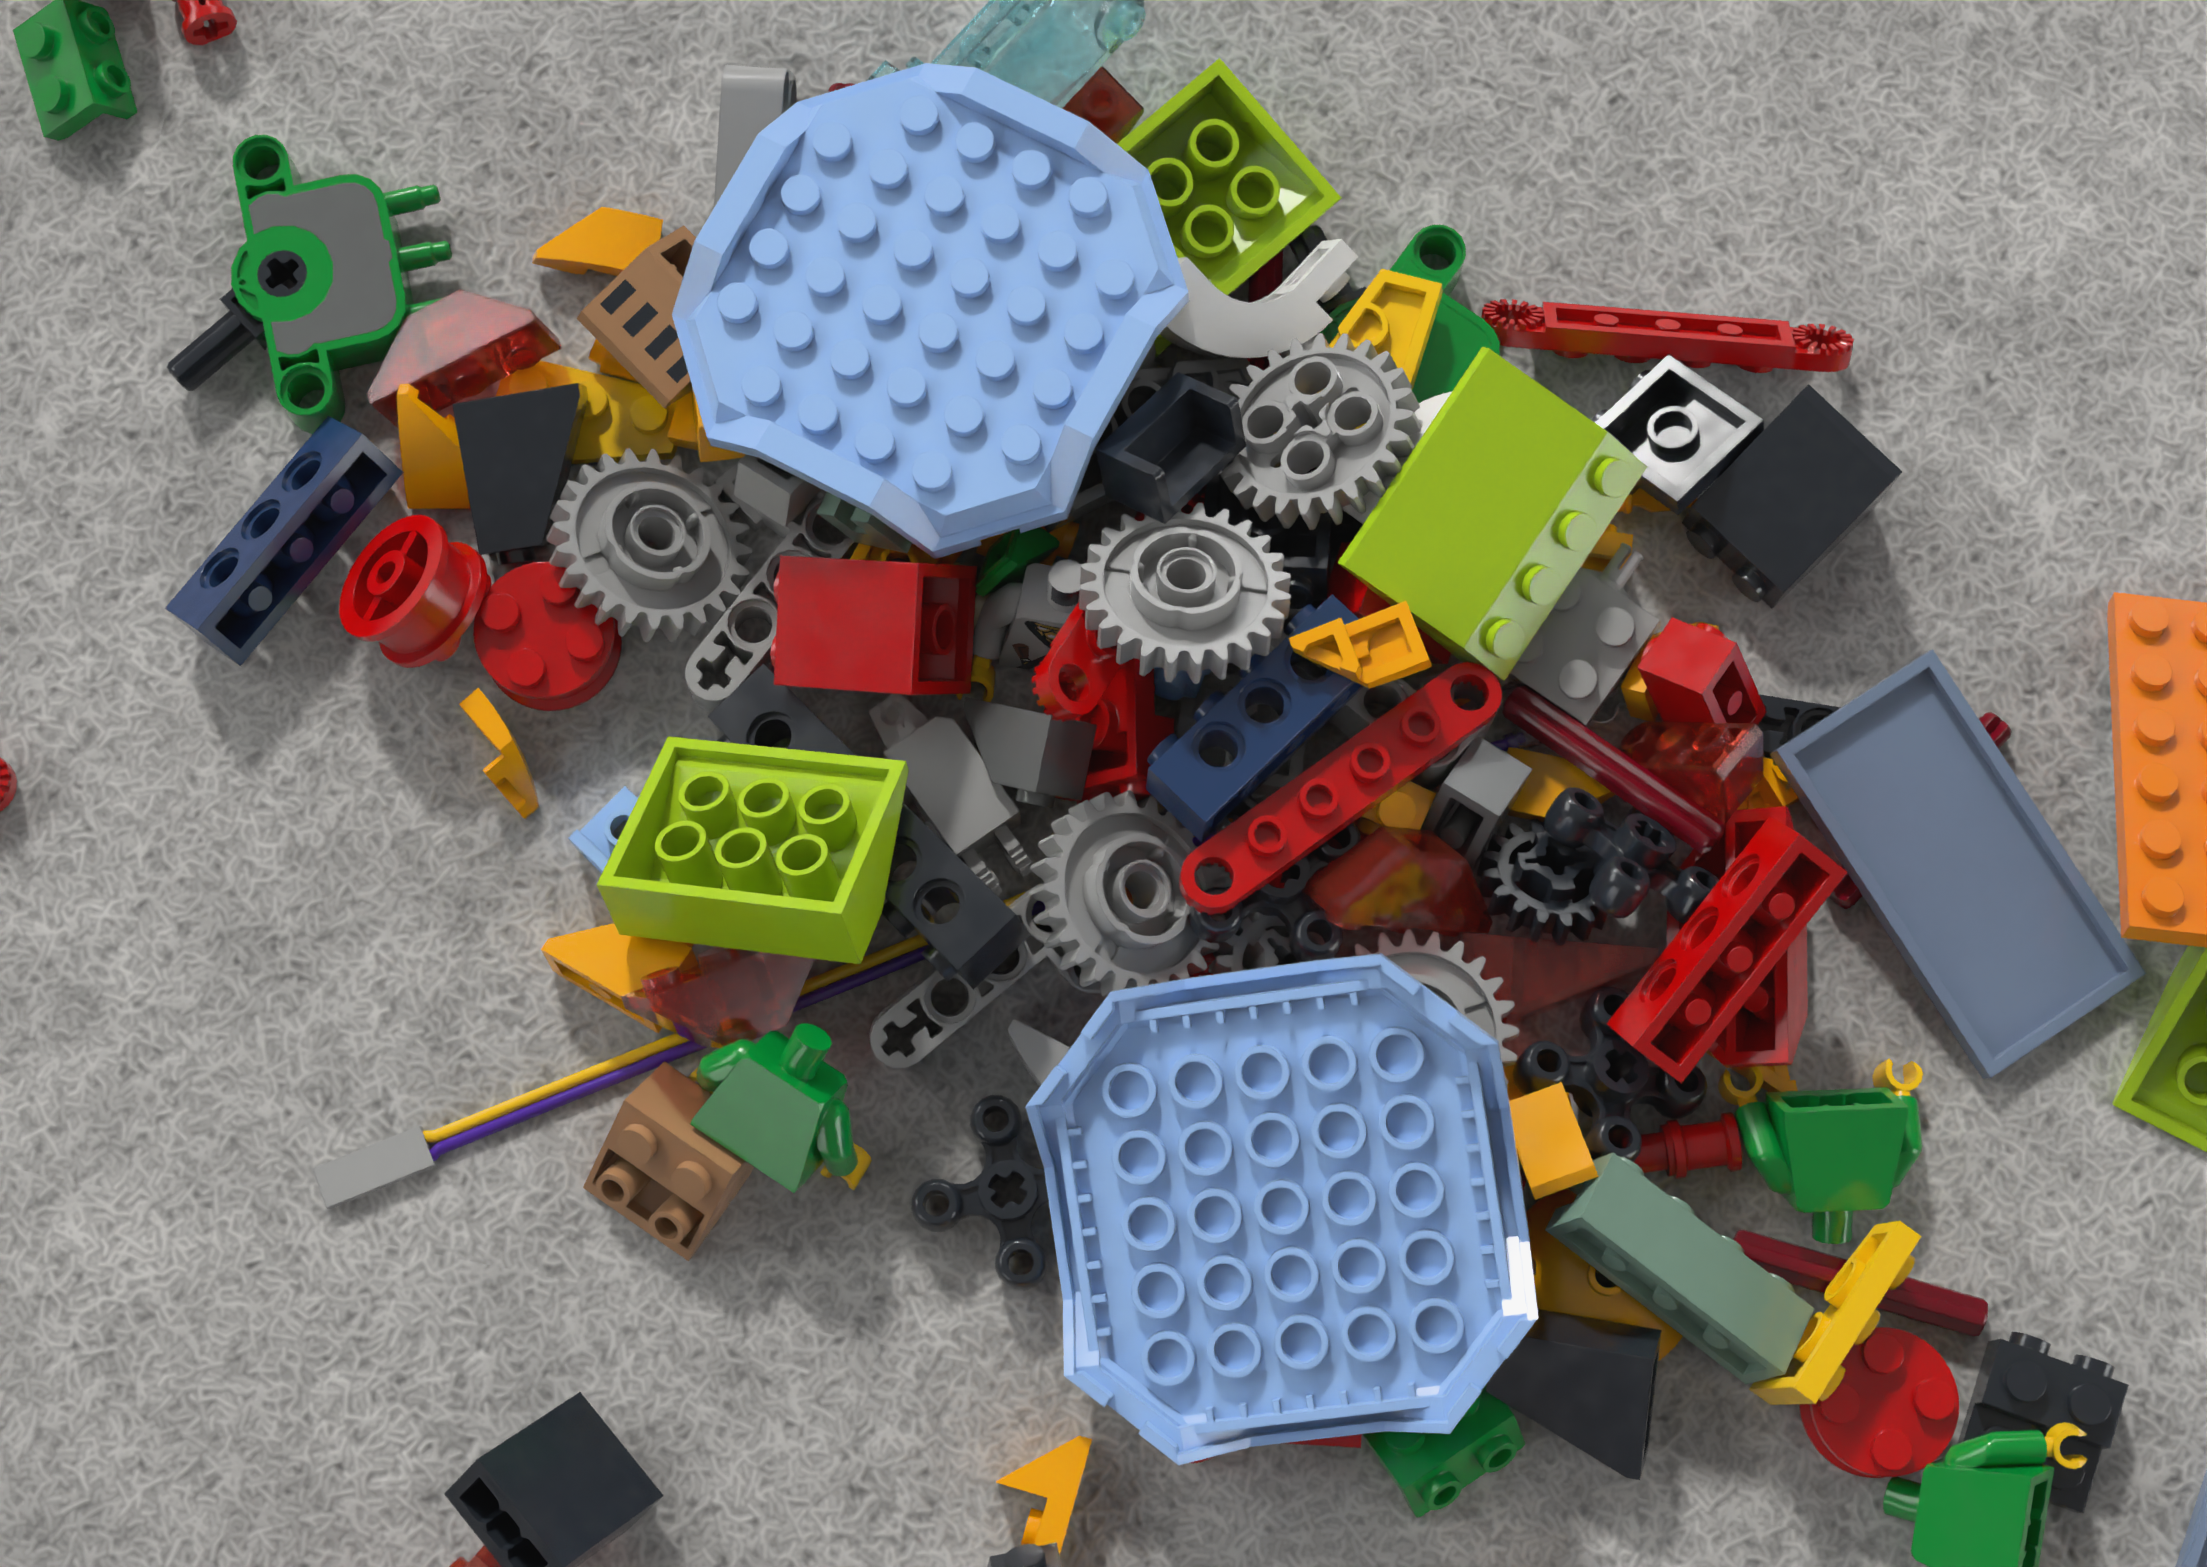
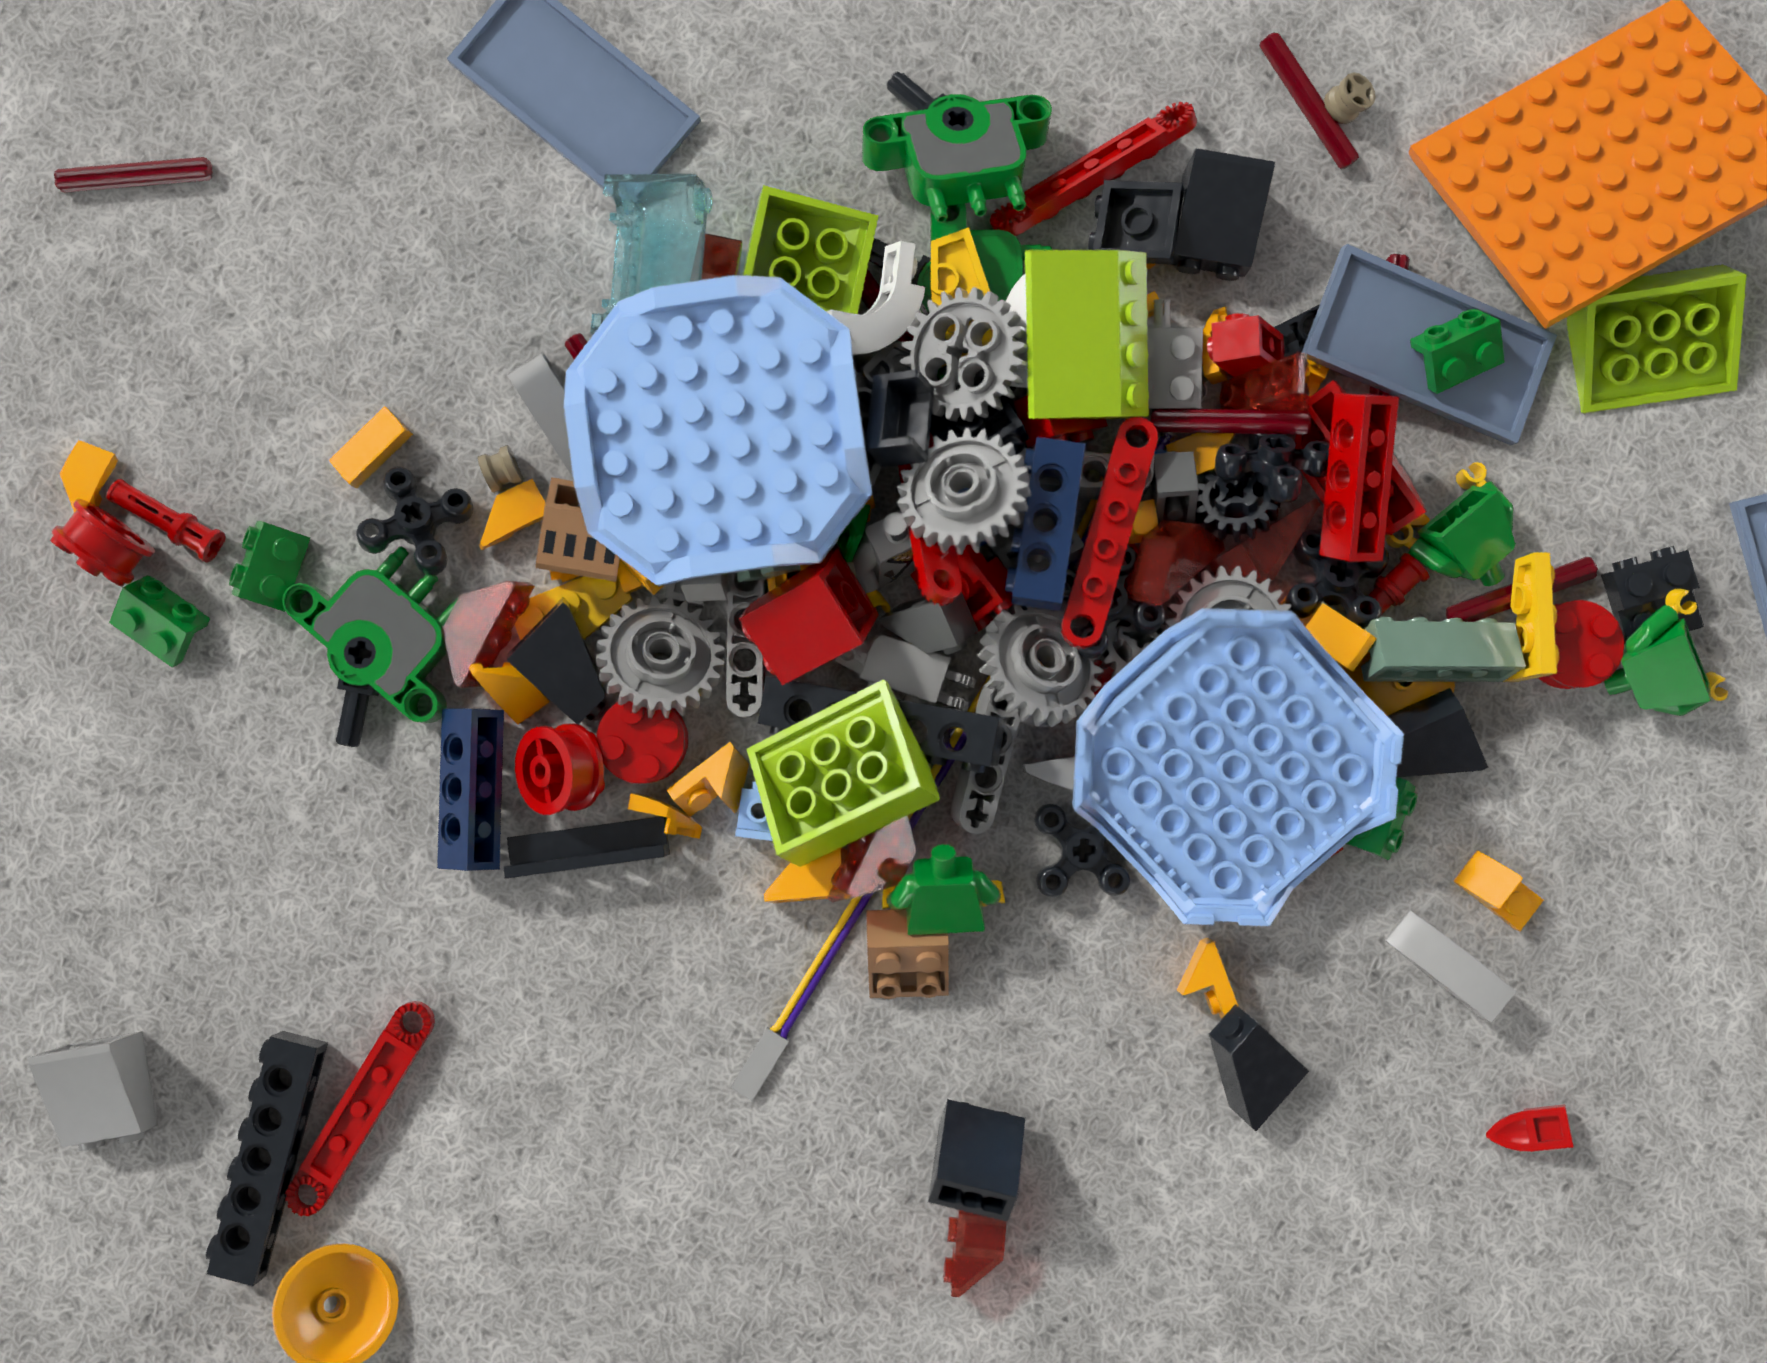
camera: 35 degrees left, 10 degrees up
light orange slope [1288,601,1432,688] -> none
none -> green bracket [229,520,310,612]
none -> light orange slope [329,406,413,488]
none -> black gear [356,467,473,576]
none -> dark tan wheel [478,445,523,493]
none -> black fence [503,816,670,879]
none -> light orange slope [667,742,749,817]
none -> green piece [862,71,1052,222]
none -> dark red axle [1259,32,1359,169]
none -> dark tan wheel [1324,72,1376,124]
none -> green bracket [1410,309,1505,394]

